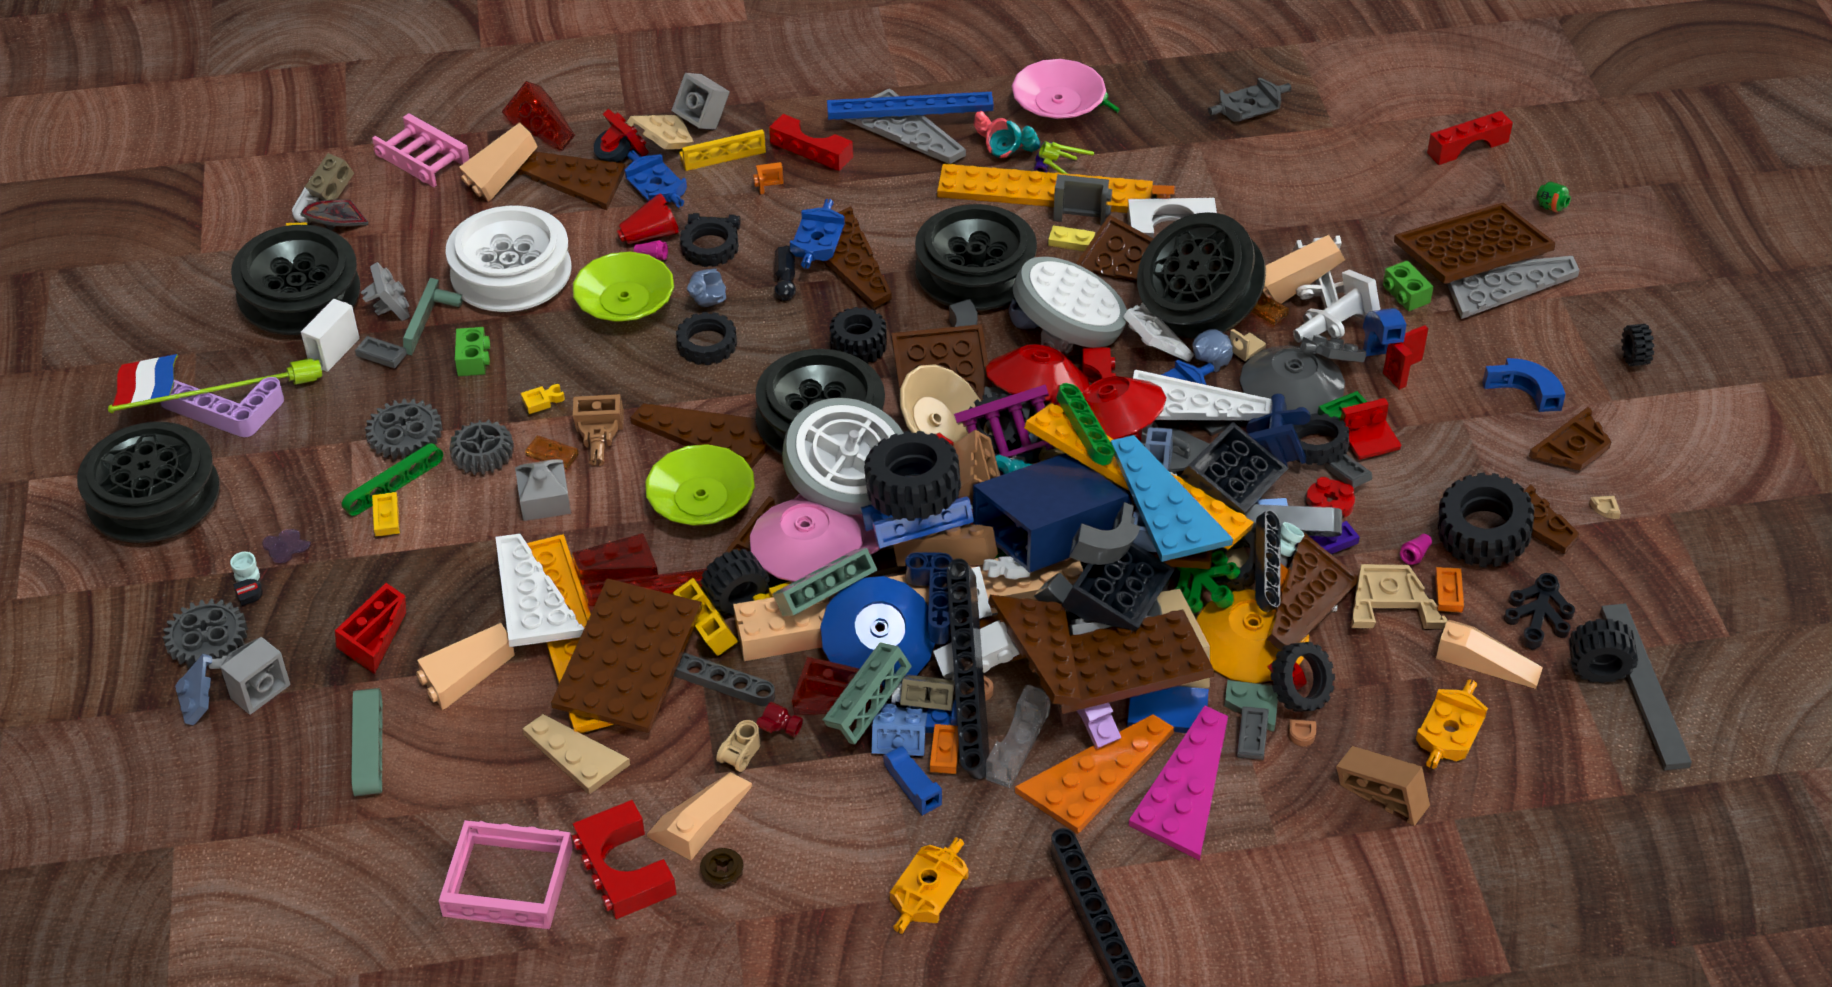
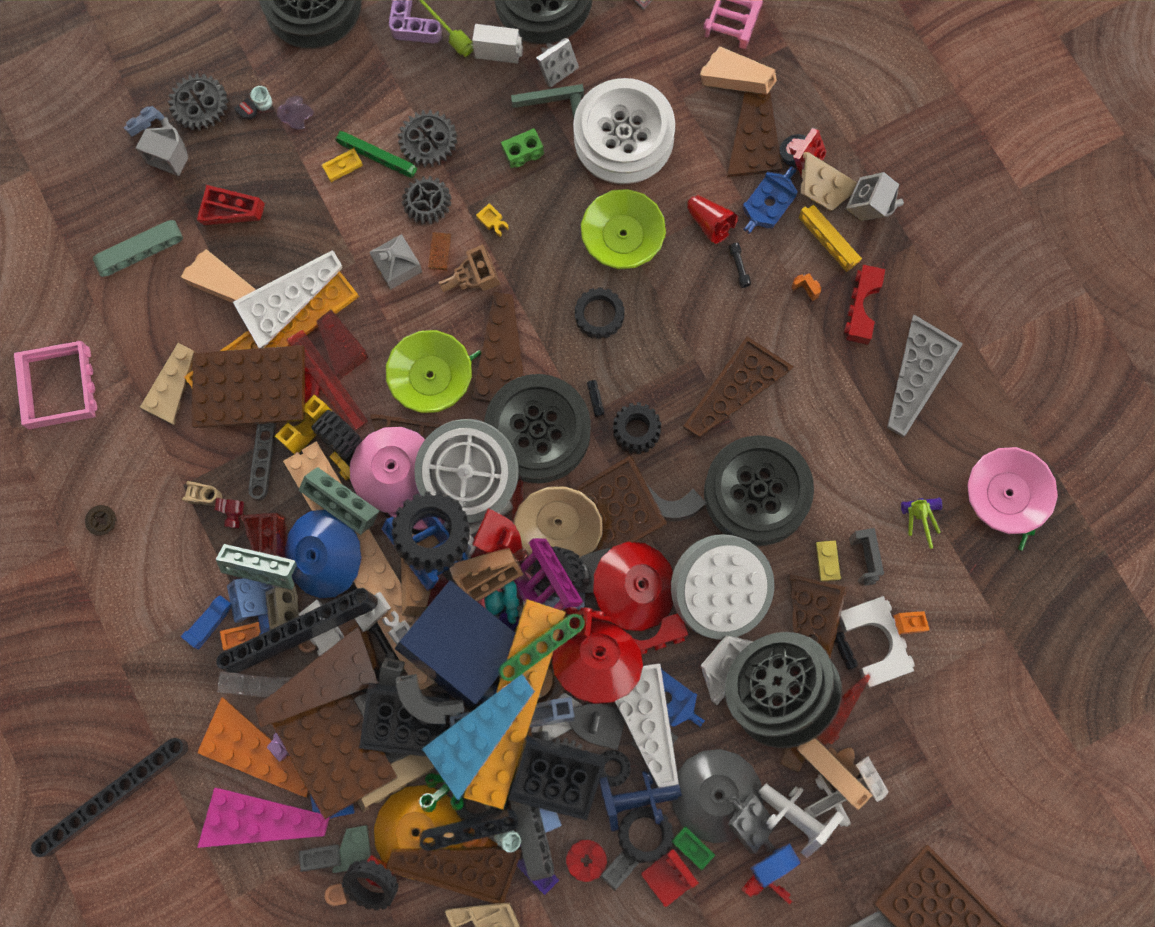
camera: 75 degrees right, 30 degrees up
dark grey plate [355,336,407,368] -> none
clear red wedge [502,81,575,151] -> none
red arch [571,800,677,920] -> none
dark pink cone [634,240,668,261] -> none
light nougat wedge [647,772,752,860] -> none
black tyre [680,217,739,267] -> none
sand blue hair [687,268,726,307] -> none
black piece [774,245,796,301] -> none
blue plate [790,199,845,269] -> none
blue plate [827,92,994,120] -> none
light orange plate [889,837,968,934] -> none
dark blue beam [905,552,953,644] -> none
light orange plate [937,164,1153,213] -> none
teal hair [974,111,1040,158] -> none
sand blue hair [1193,329,1233,372] -> none
dark grey plate [1208,77,1292,122] -> none
tan bracket [1230,329,1266,361] -> none
bright green brick [1383,260,1434,312] -> none
red arch [1427,111,1513,165] -> none

